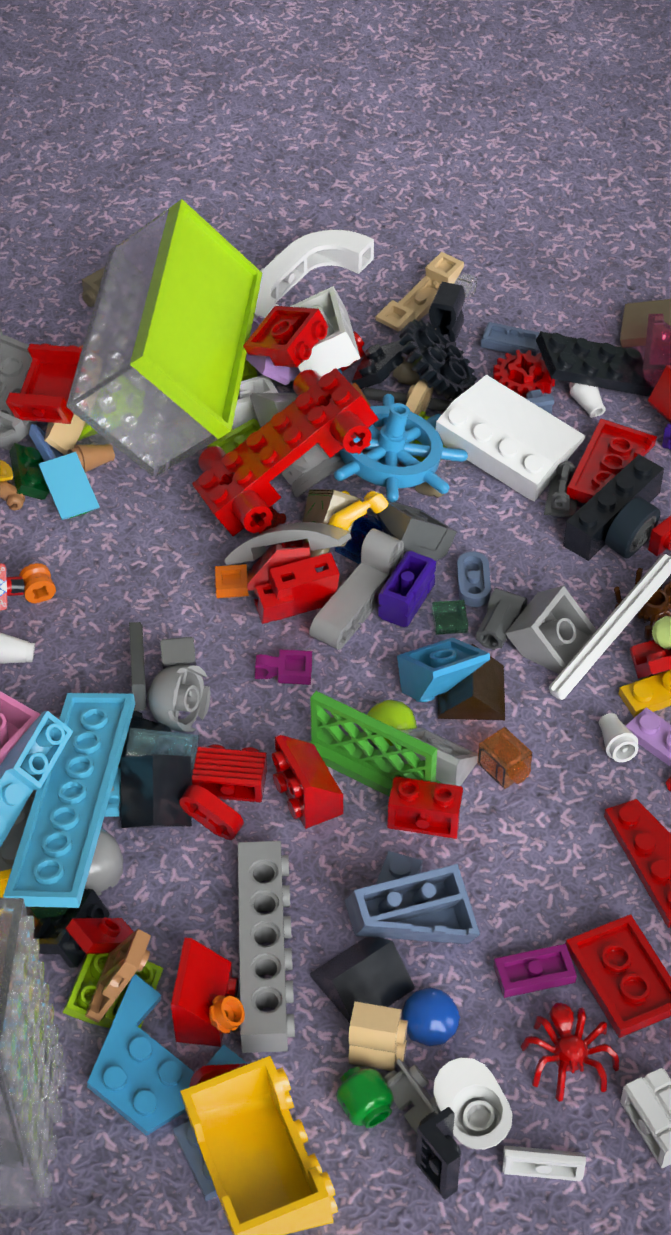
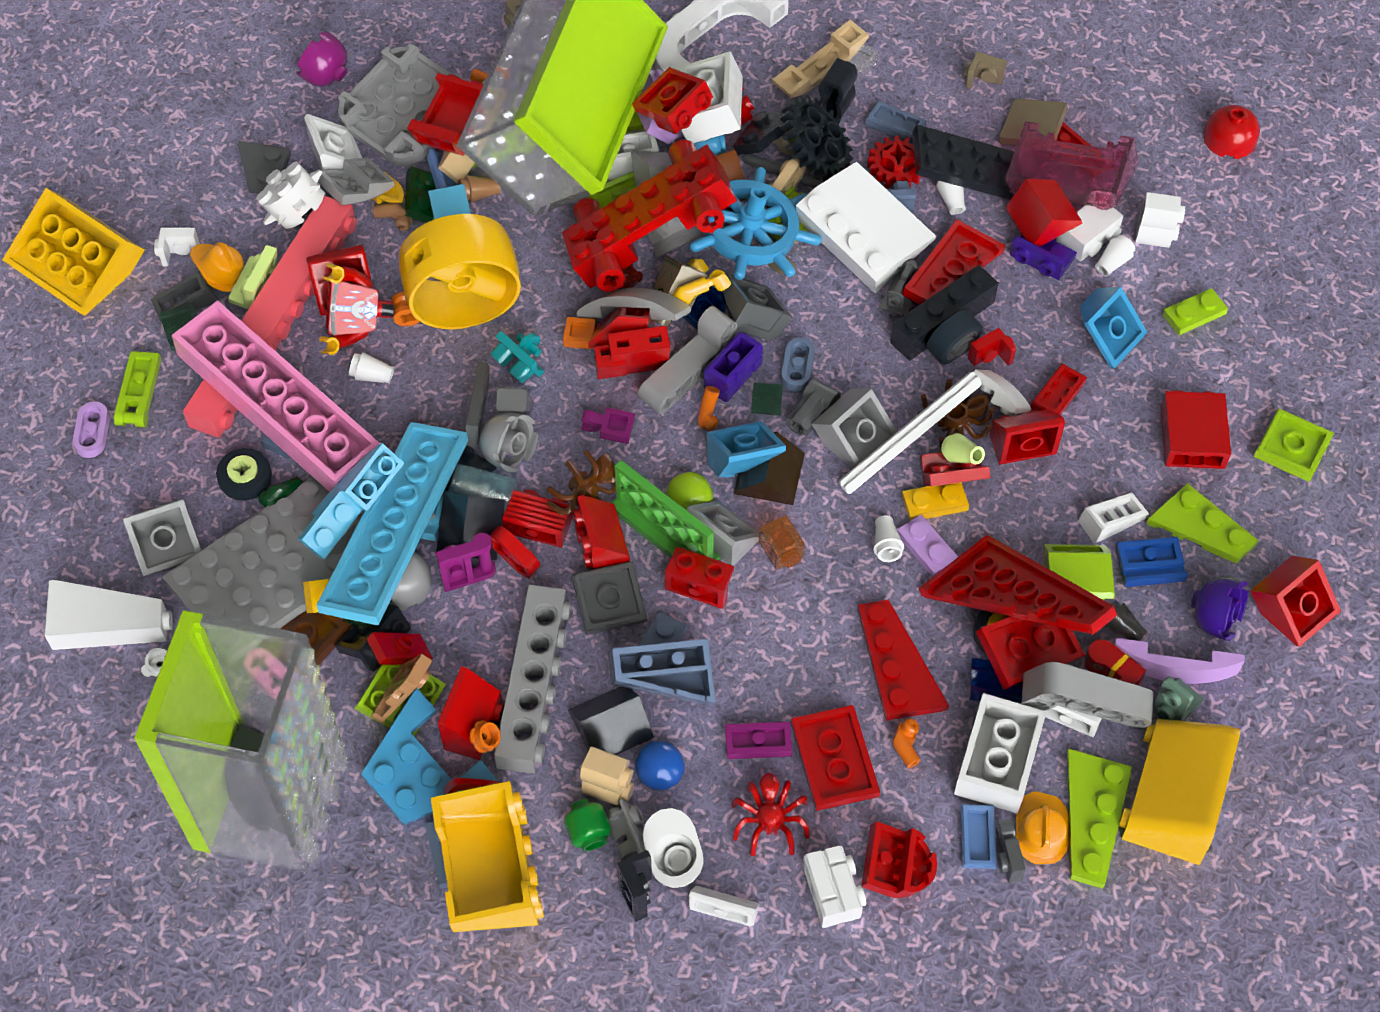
camera: 10 degrees right, 10 degrees up
none -> yellow cylinder [399,214,521,329]
none -> magenta plate [435,533,496,592]
none -> teal hips [490,331,545,384]
none -> reddish brown animal [546,450,616,515]
none -> dark grey plate [572,561,648,635]
none -> orange arm [697,386,720,432]
none -> dark tan bracket [963,52,1007,89]

